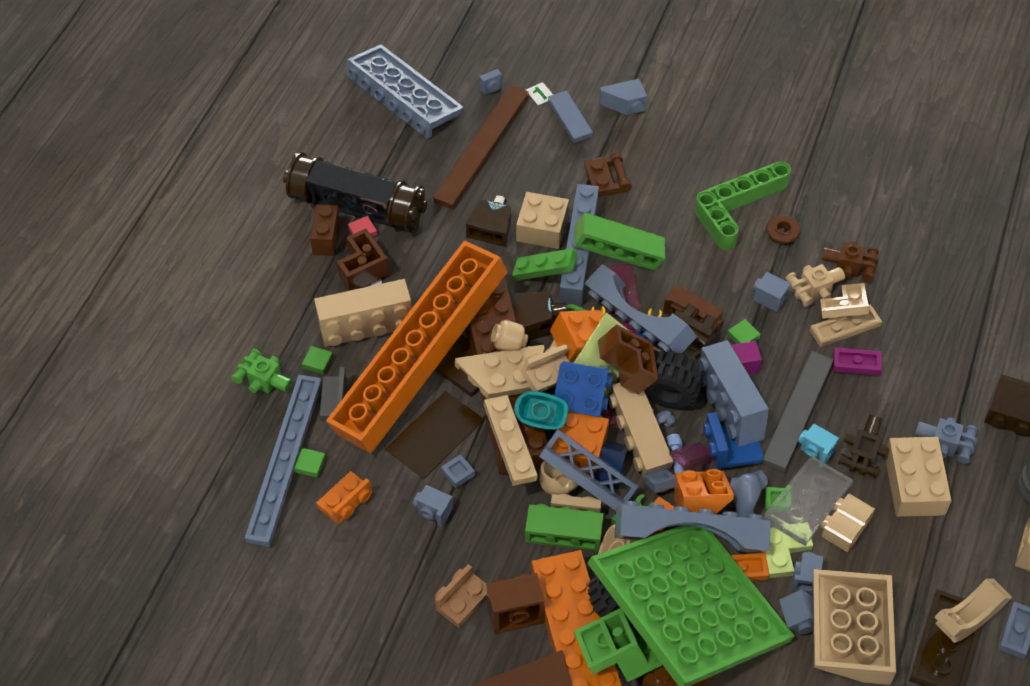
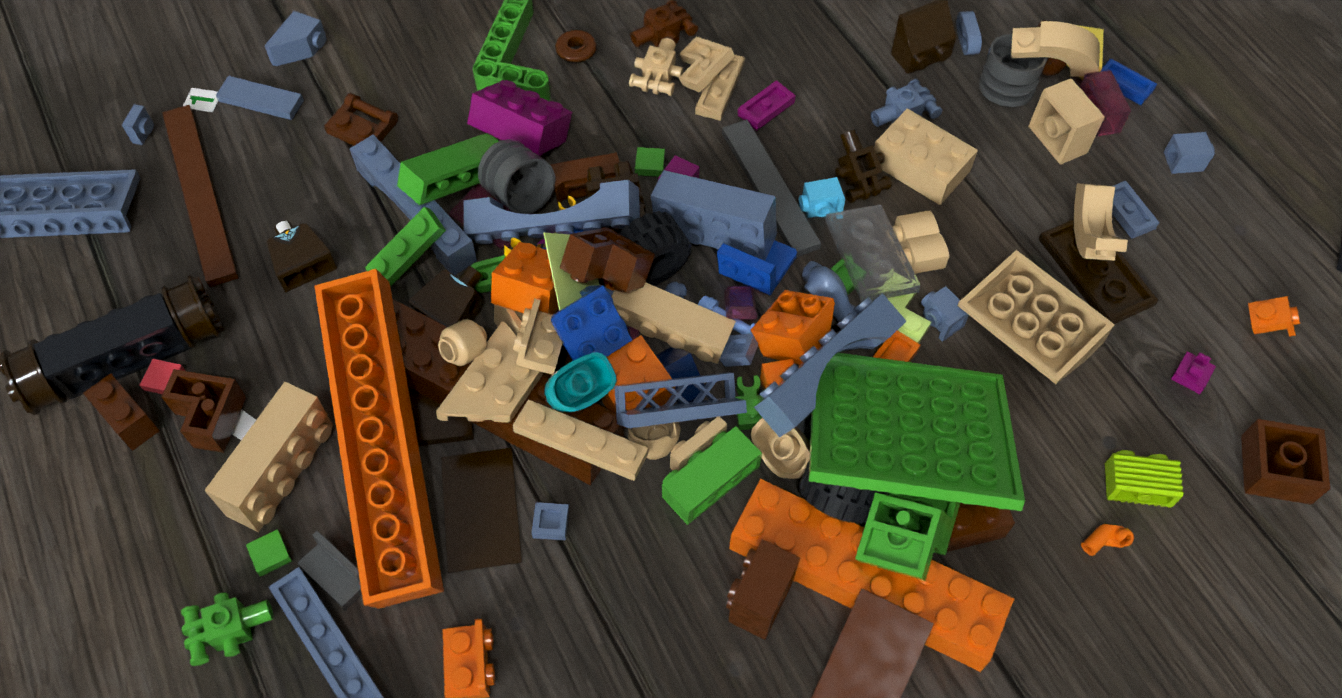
camera: 50 degrees left, 5 degrees up
bright green tile [294,448,326,478] -> none
sand blue brick [413,485,453,528] -> none
medium nougat bracket [435,564,487,628] -> none
tan brick [516,192,569,249] -> none
sand blue brick [753,272,791,312] -> none
sand blue brick [779,589,814,634] -> none
none -> magenta brick [467,80,572,156]
none -> dark grey wheel [478,139,555,214]

